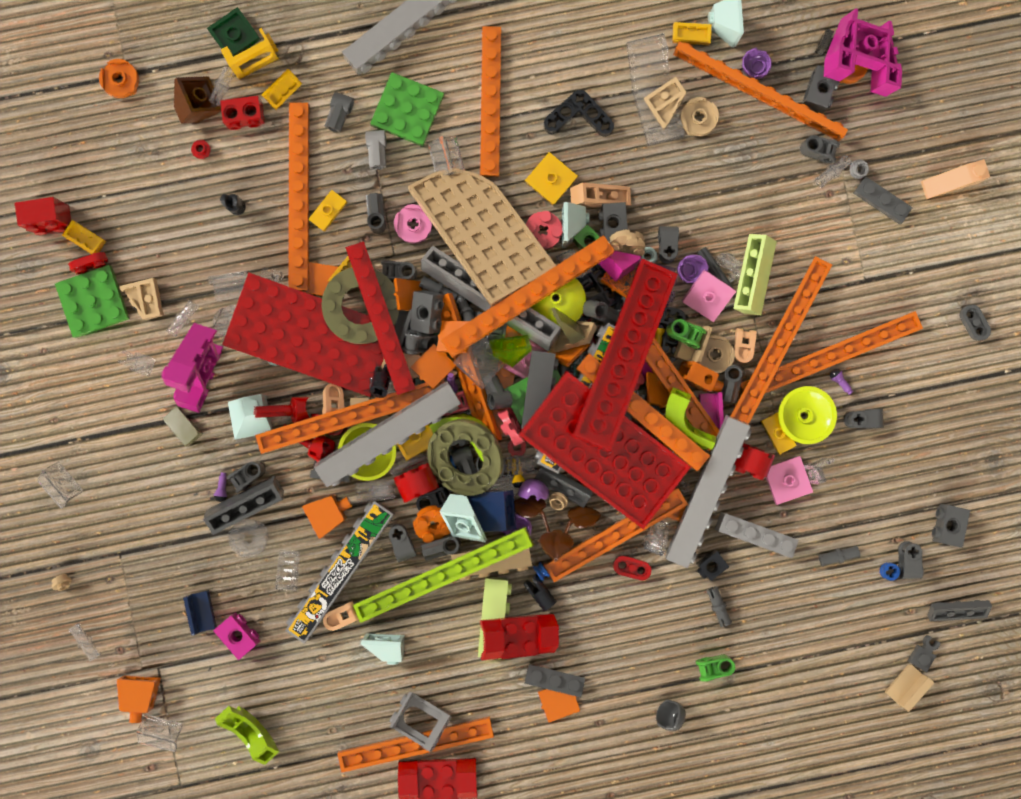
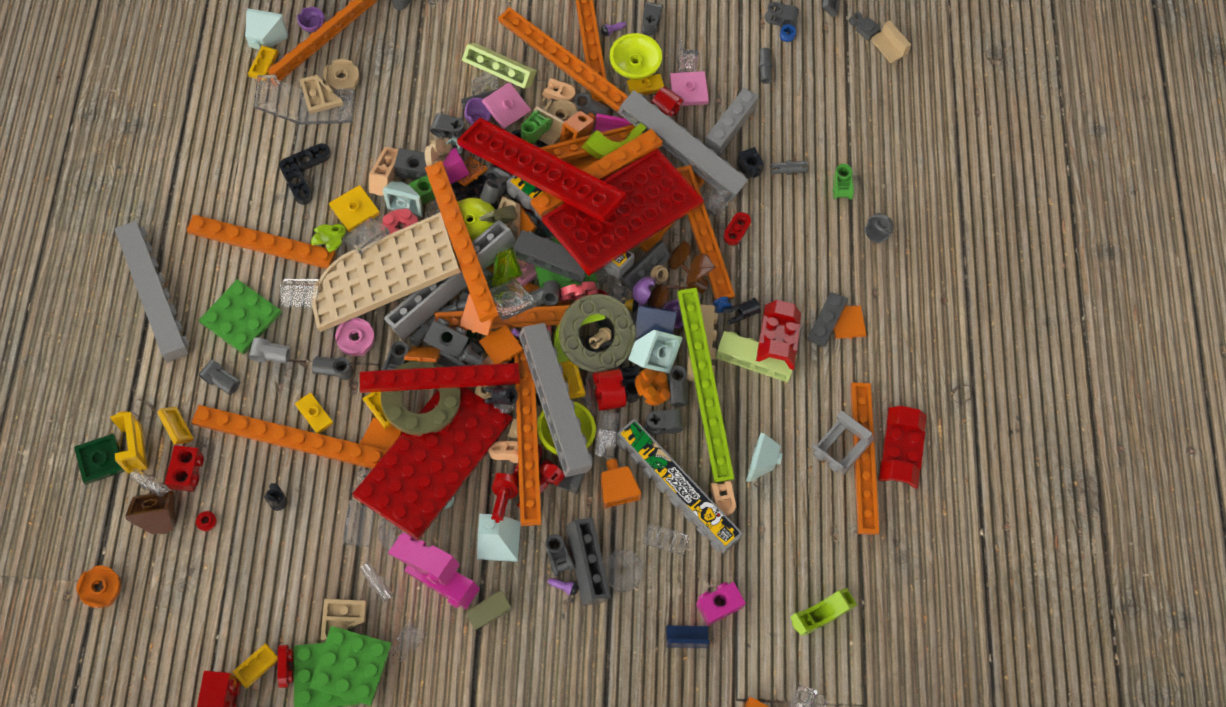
camera: 75 degrees left, 20 degrees down
none -> bright green plate [309,626,392,707]
none -> lime plate [311,224,346,252]
none -> clear plate [342,217,390,254]
none -> tan pin [589,327,612,349]

